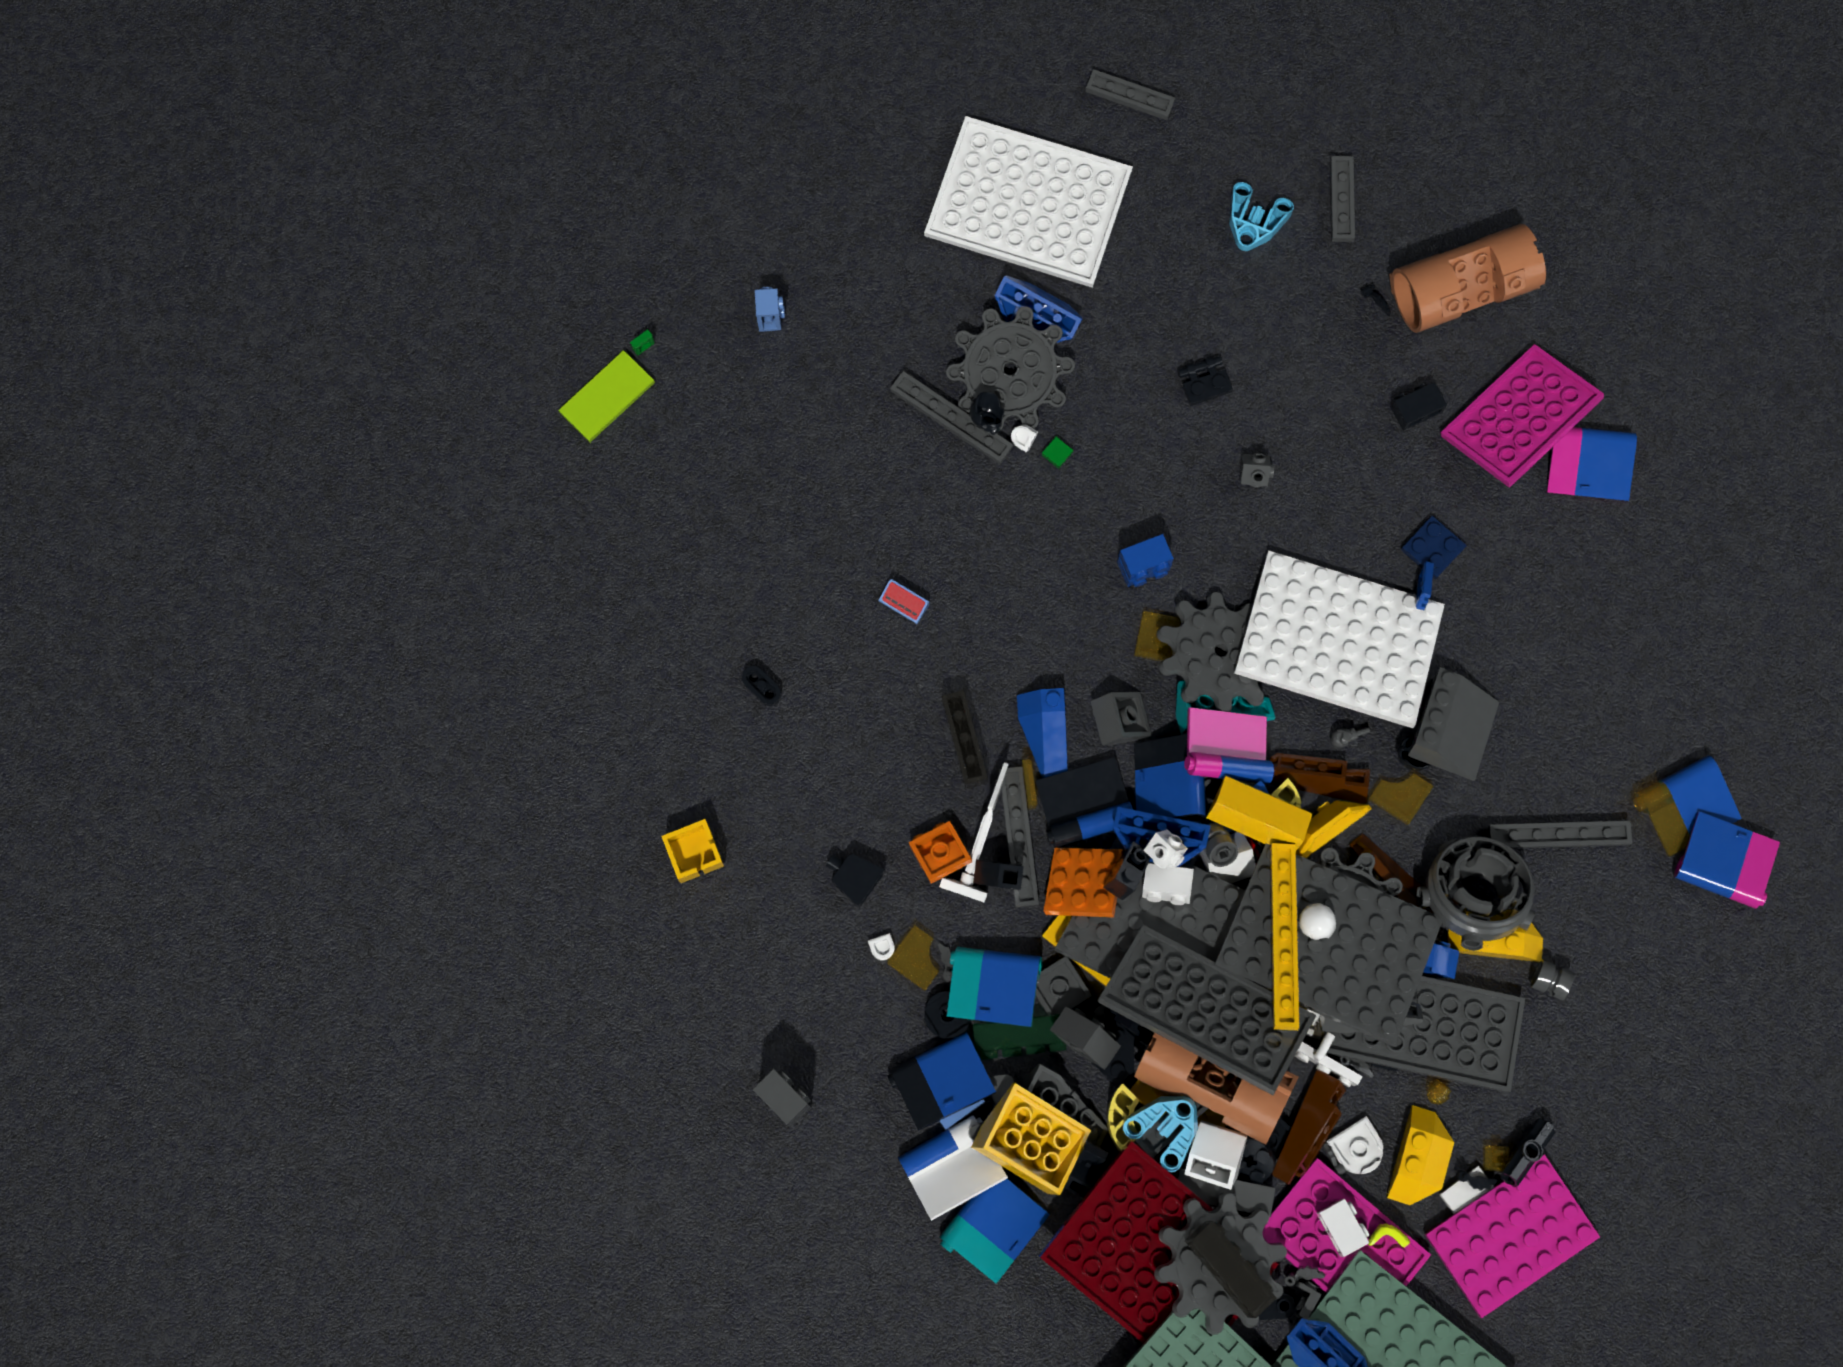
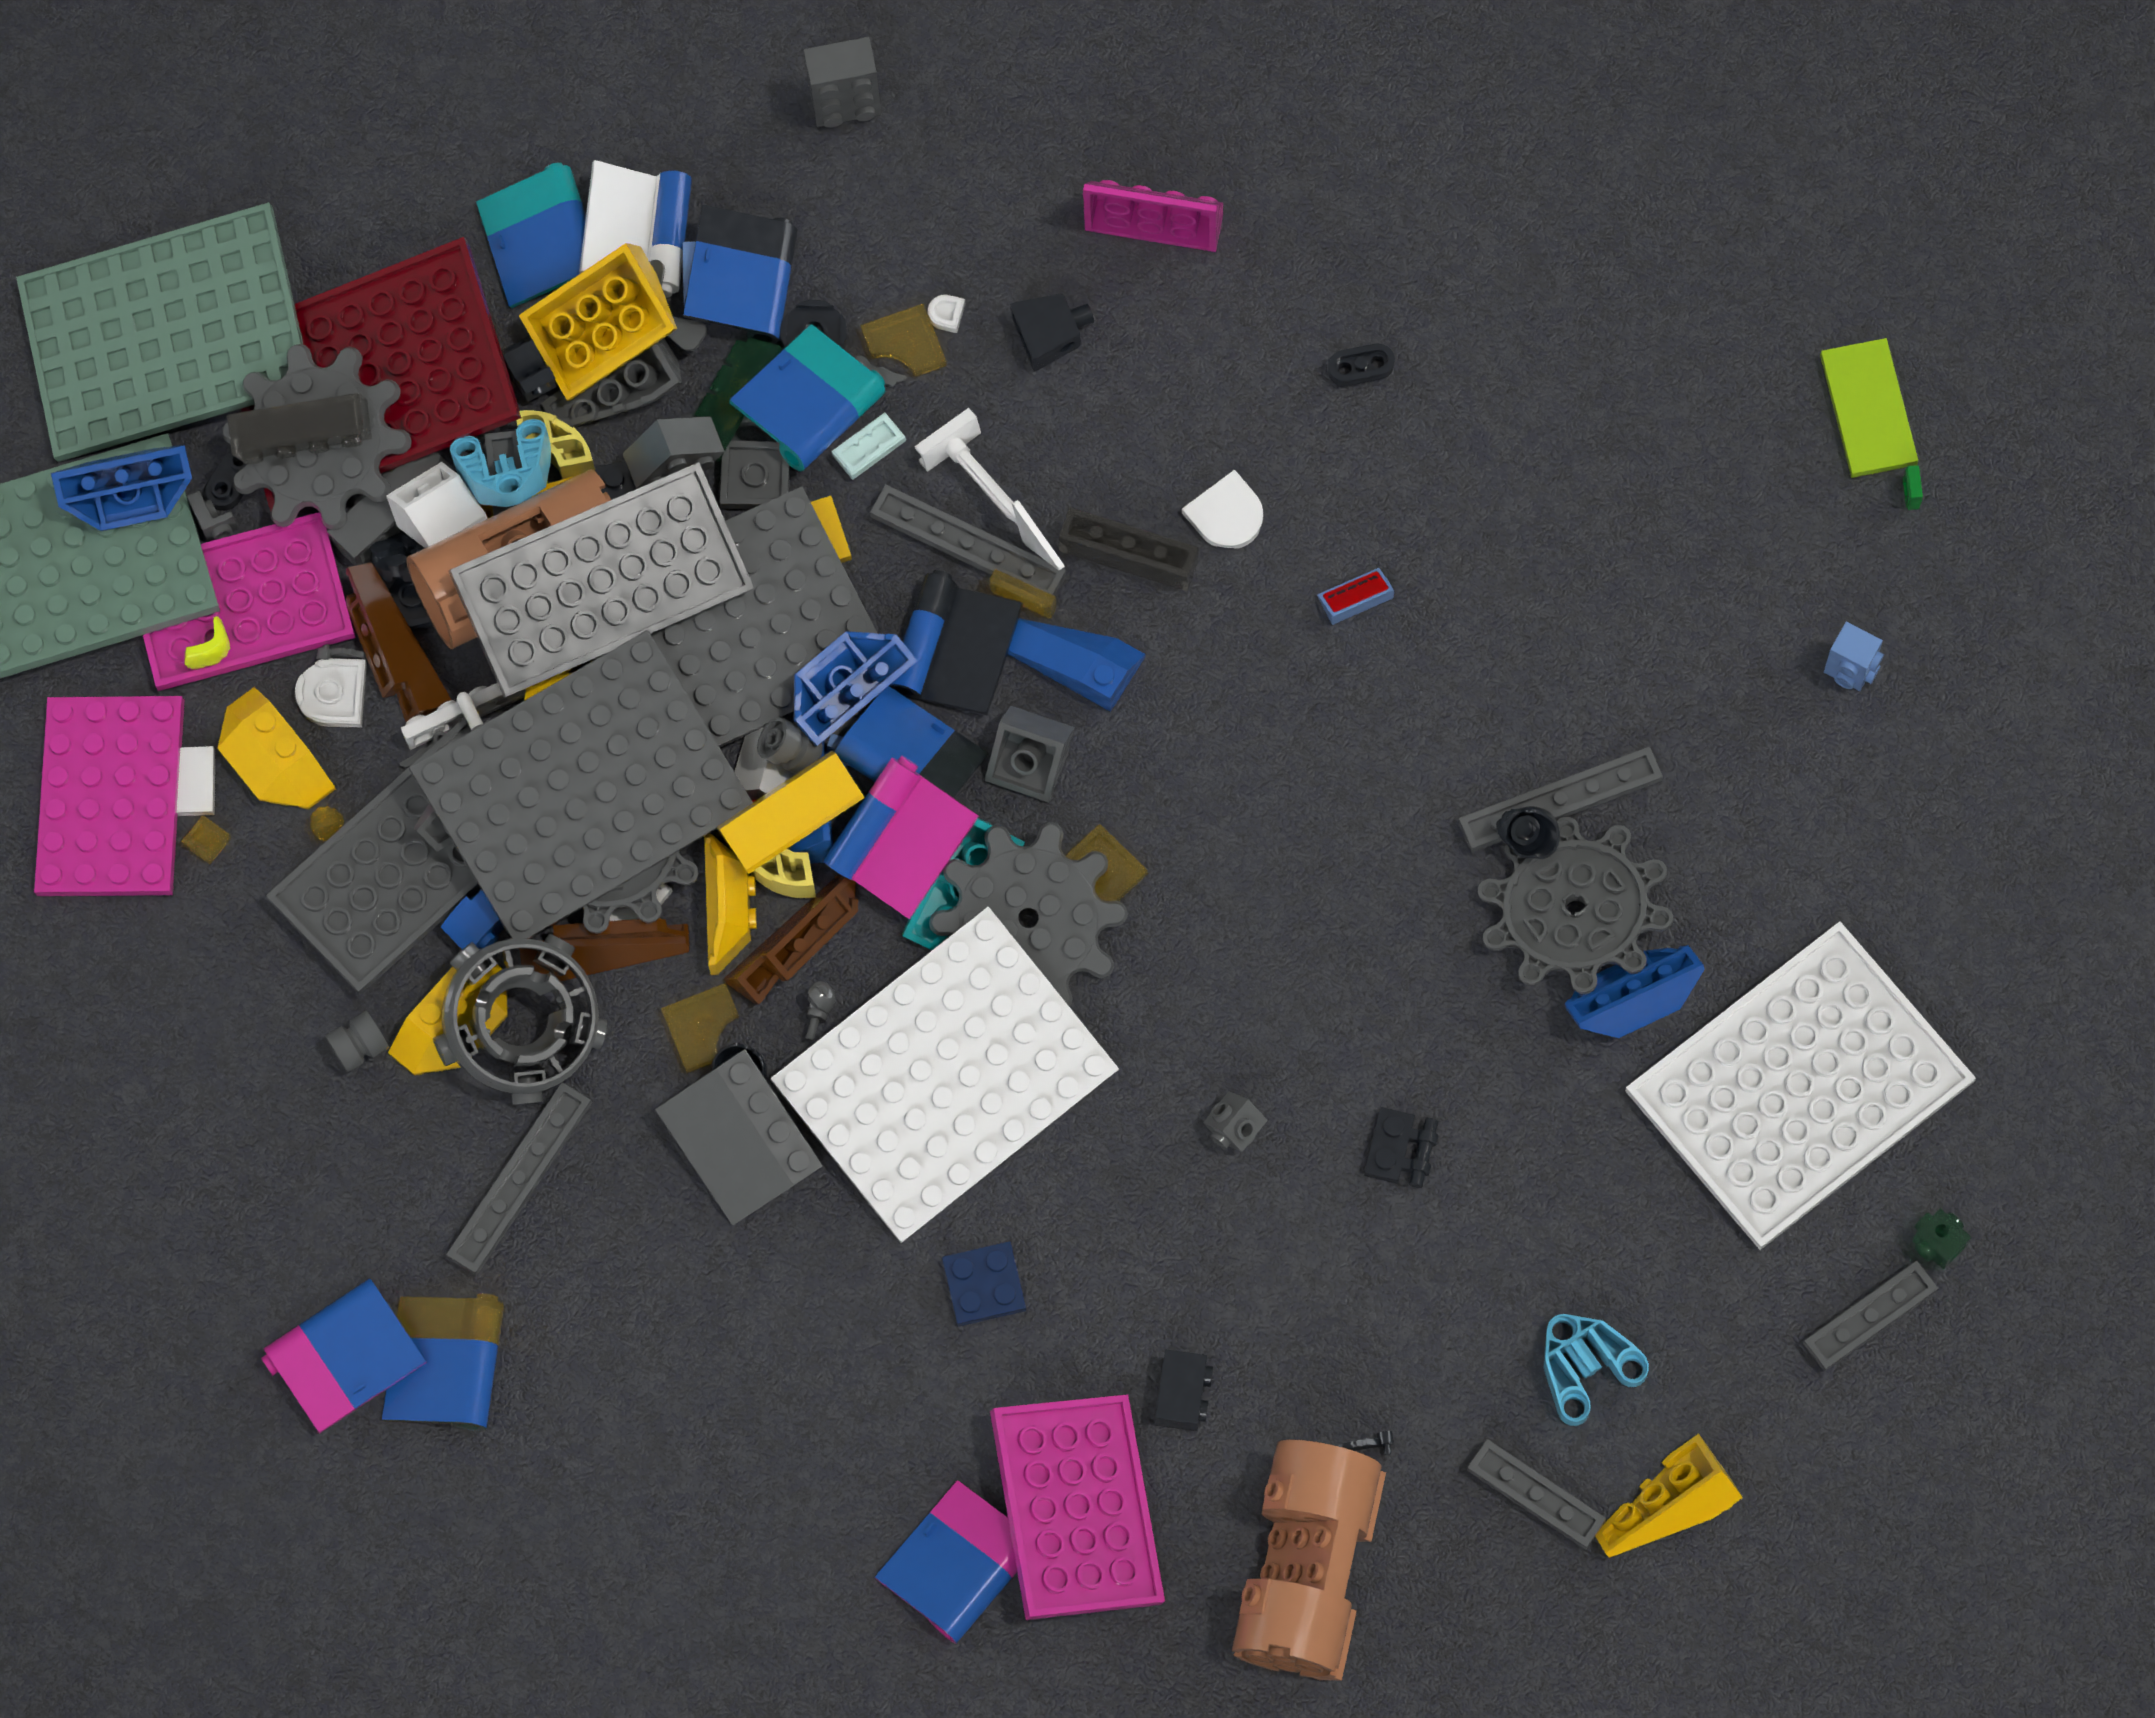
camera: 125 degrees right, 5 degrees down
yellow piece [661,819,724,883] -> none
orange plate [908,821,972,884] -> none
black slope [973,859,1024,890] -> none
white tile [1011,425,1038,452] -> none
green tile [1042,437,1074,469] -> none
orange plate [1043,848,1124,917] -> none
black slope [1103,841,1151,900] -> none
blue piece [1117,534,1174,587] -> none
white brick [1142,863,1194,905] -> none
white brick [1144,830,1188,869] -> none
yellow plate [1270,843,1299,1031] -> none
dark grey piece [1285,1265,1326,1286] -> none
white hair [1299,903,1336,940] -> none
white brick [1316,1199,1369,1257] -> none
blue tile [1415,561,1434,611] -> none
black piece [1456,1171,1497,1191] -> none
black piece [1499,1118,1555,1187] -> none
none -> light aqua plate [832,413,906,480]
none -> dark pink slope [1083,180,1223,252]
none -> white tile [1182,470,1263,549]
none -> yellow wedge [1595,1433,1743,1558]
none -> clear green brick [1913,1208,1972,1270]

